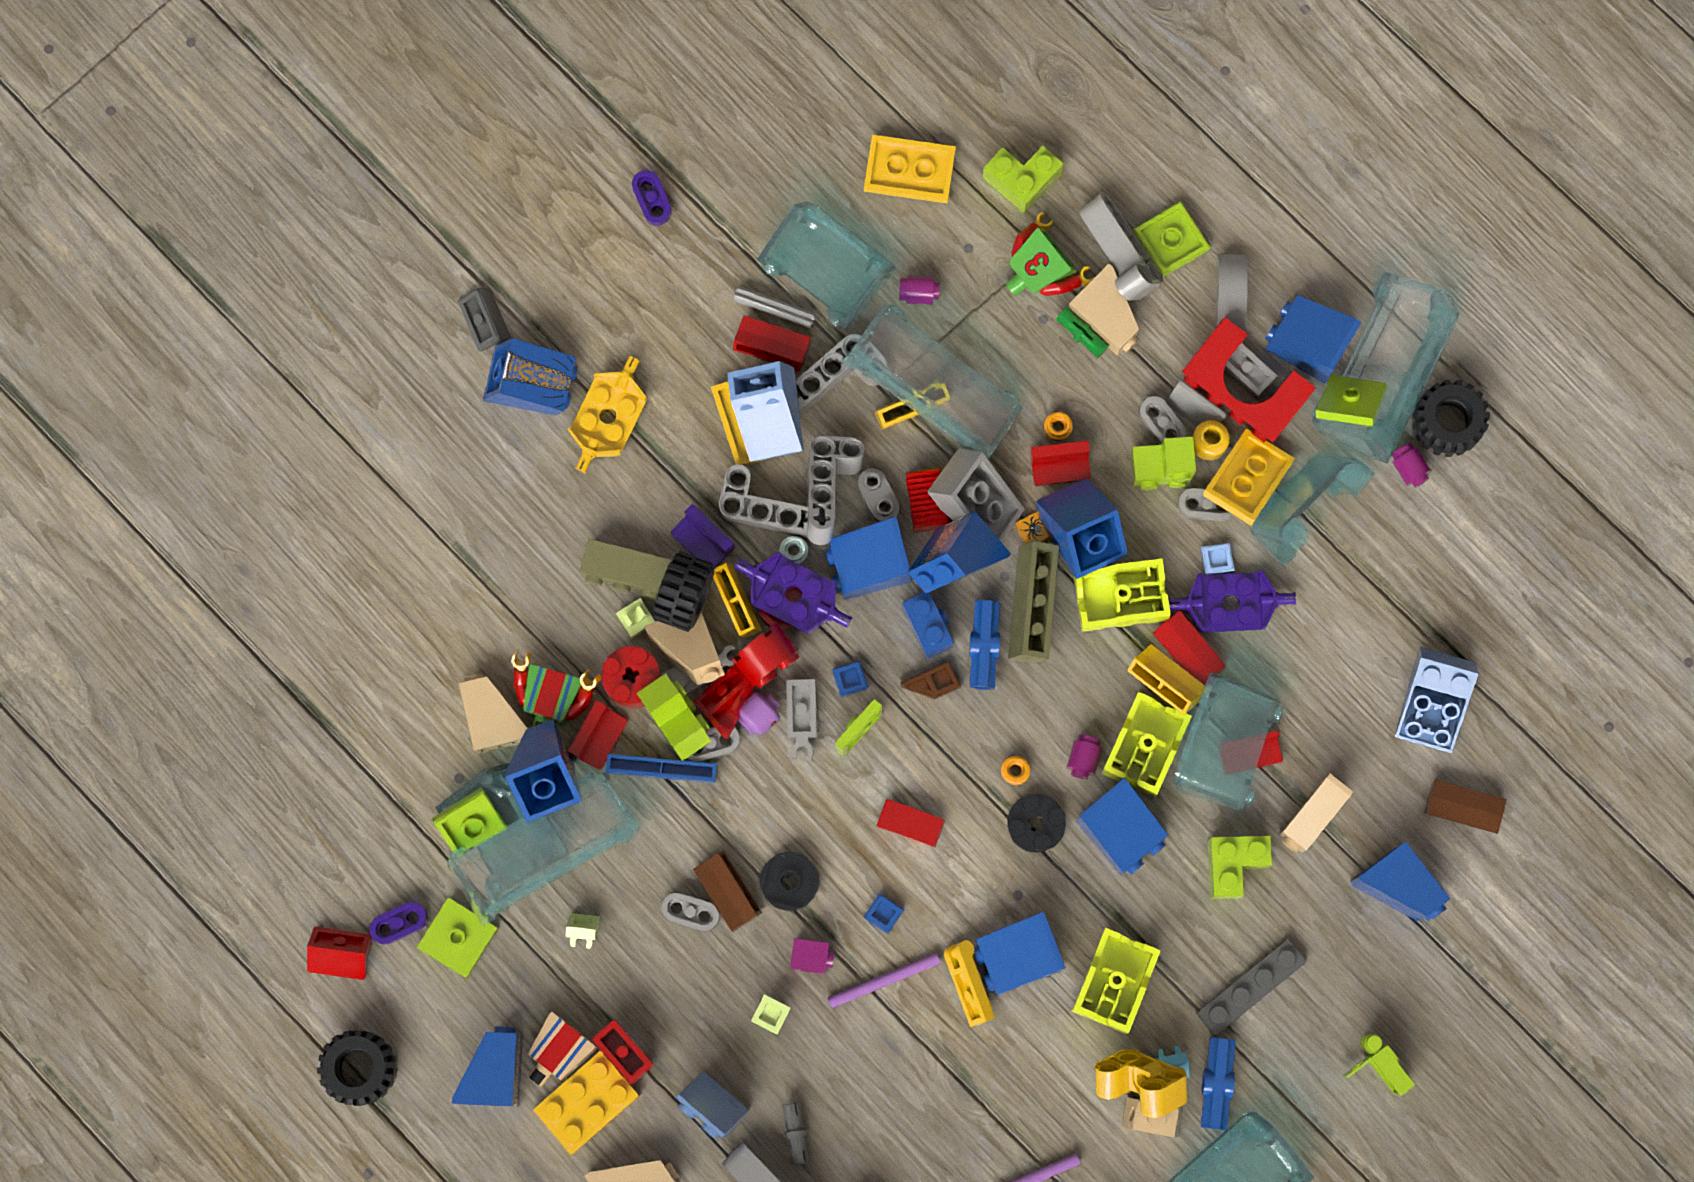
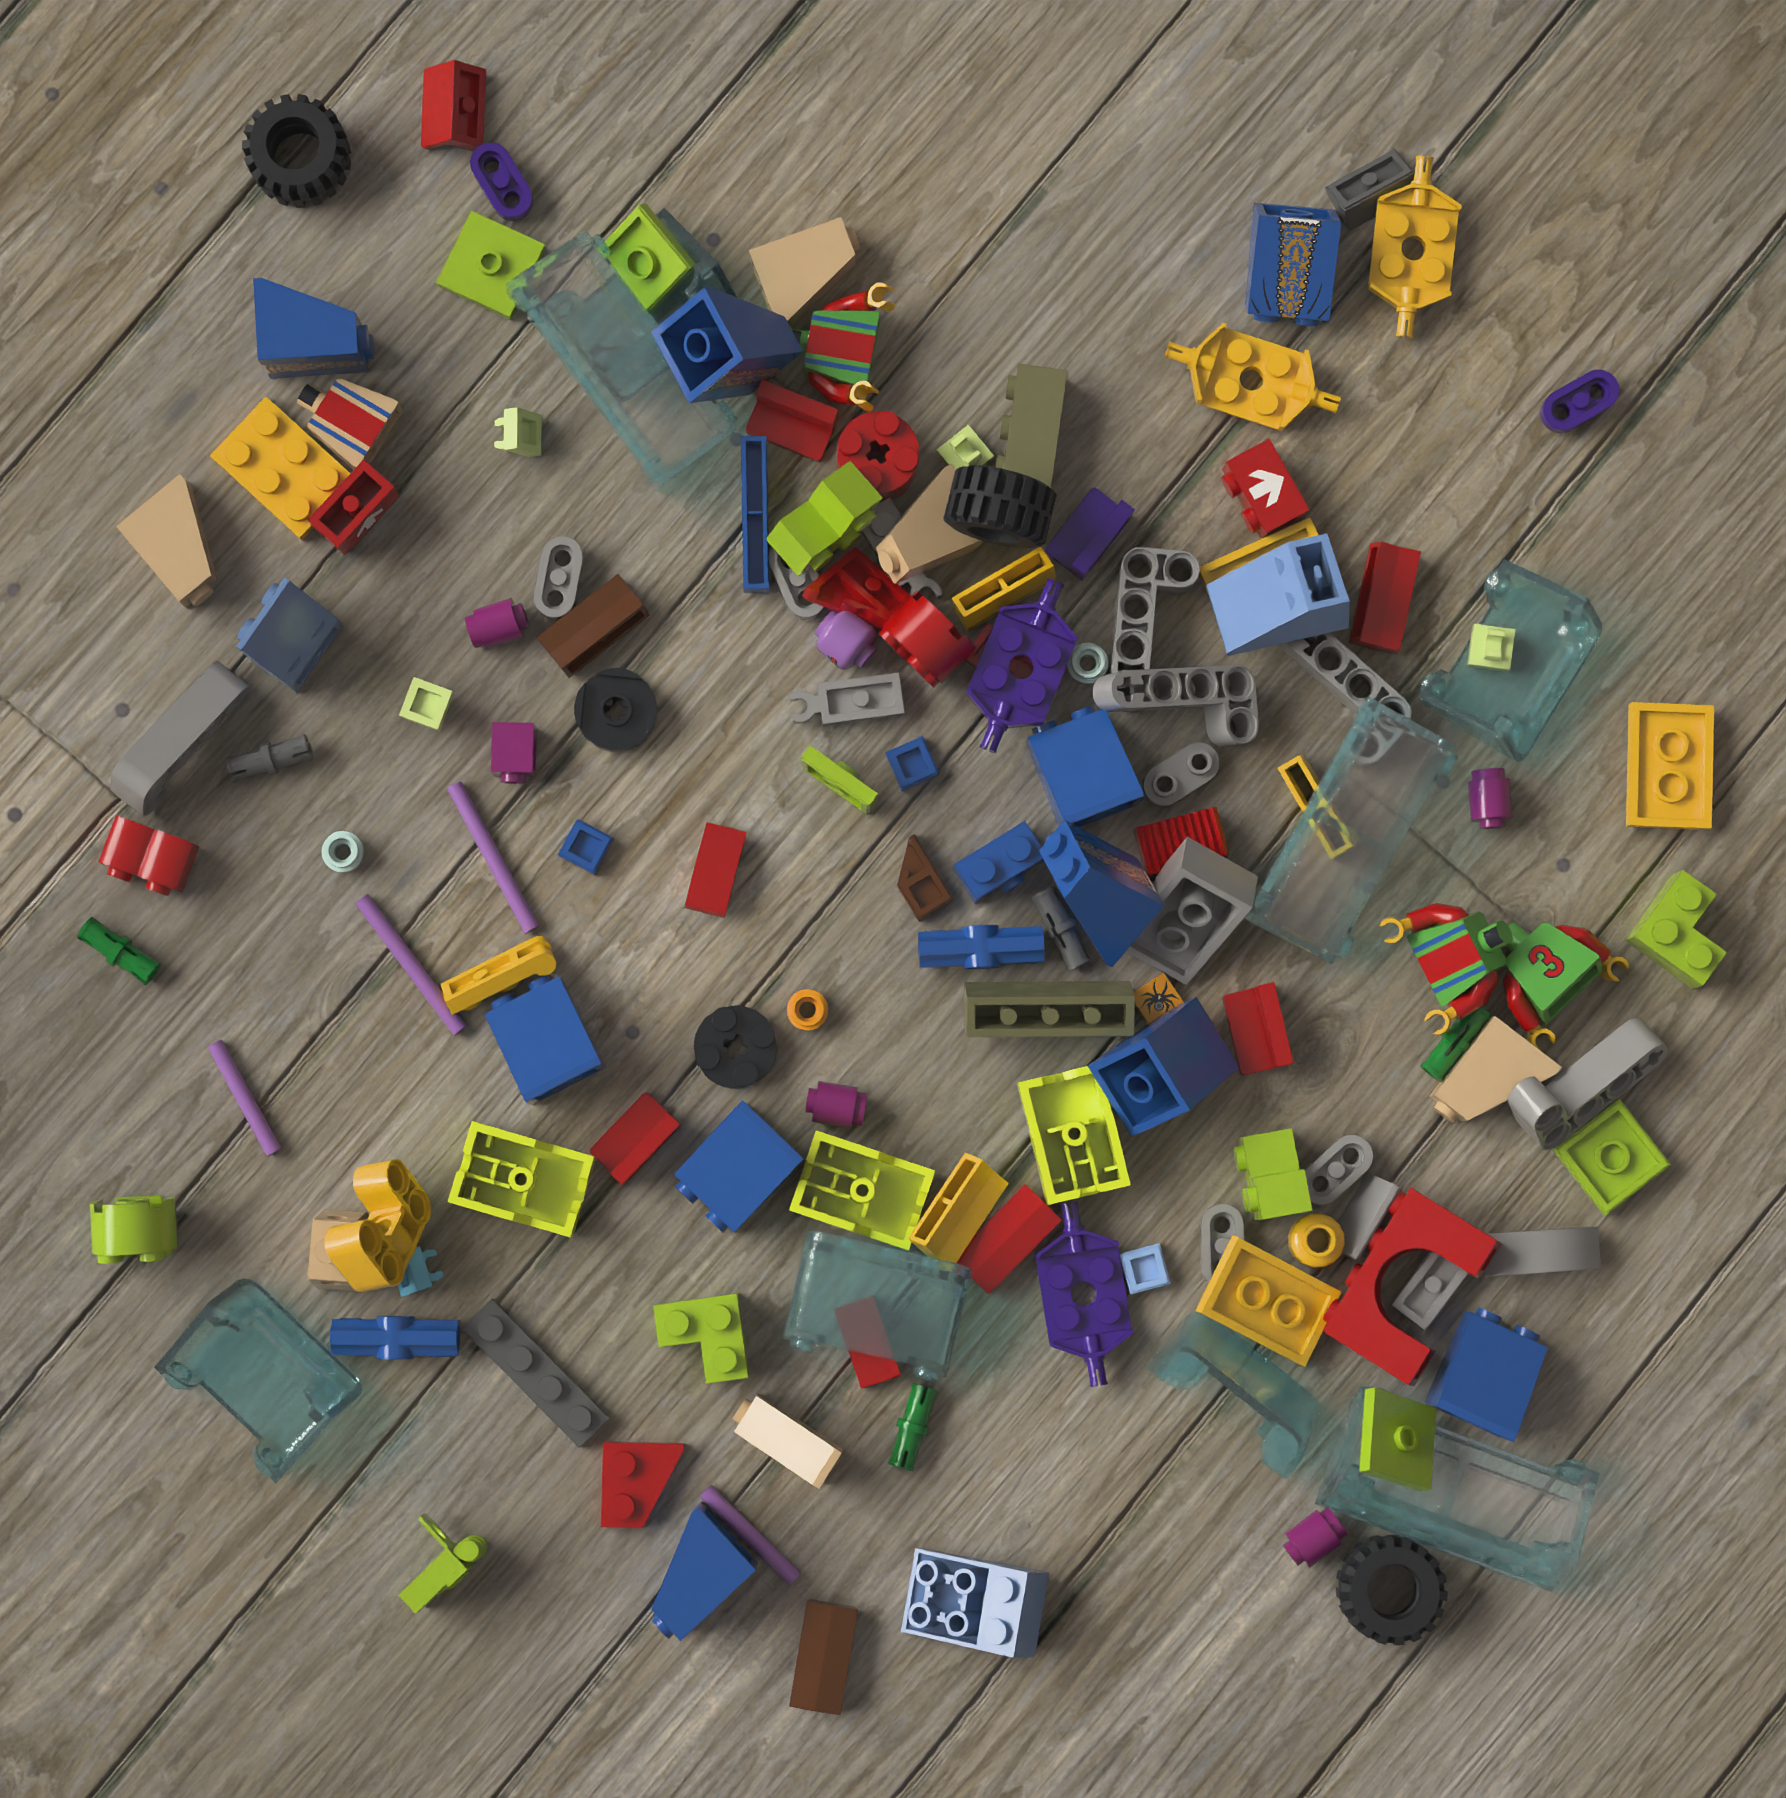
camera: 75 degrees right, 5 degrees up
light grey axle [734,286,815,328] -> none
light orange plate [1044,412,1073,441] -> none
none -> light aqua plate [322,831,364,873]
none -> medium lavender bar [355,894,467,1036]
none -> magenta brick [465,598,529,649]
none -> red panel [590,1092,682,1186]
none -> red wing [601,1441,685,1528]
none -> medium lavender bar [699,1485,801,1585]
none -> green pin [888,1383,938,1471]
none -> dark grey pin [1031,886,1092,971]
none -> red brick [1221,438,1310,539]
none -> yellow plate [1368,156,1462,338]
none -> torso [1379,903,1513,1035]
none -> yellowish green tile [1467,624,1516,672]

